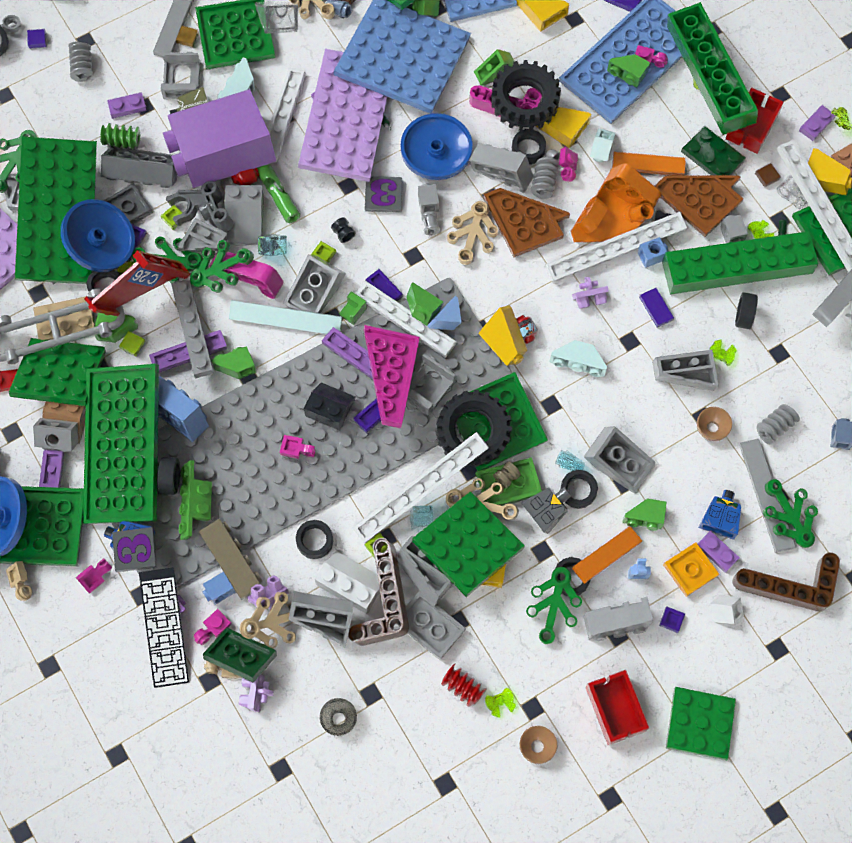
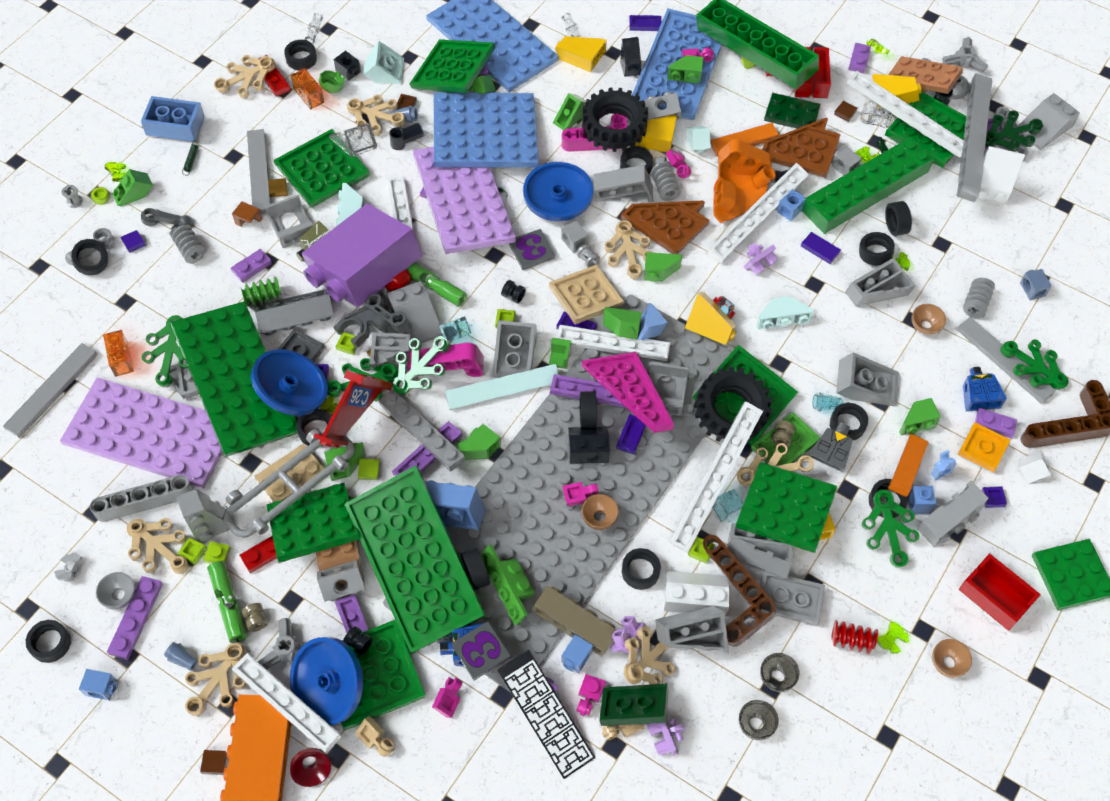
camera: 25 degrees left, 10 degrees down
none -> dark grey piece [141,208,193,226]
none -> dark orange panel [232,201,262,227]
none -> black wheel [343,626,373,656]
none -> black piece [389,123,424,150]
none -> tan plate [549,265,624,325]
none -> black tyre [580,391,597,428]
none -> medium nougat piece [582,494,618,530]
none -> black slope [620,37,641,77]
none -> light grey brick [644,92,682,120]
none -> bright green slope [644,252,682,282]
none -> clear smoke piece [760,653,800,692]
none -> black tyre [859,232,895,266]
none -> medium blue brick [908,486,936,515]

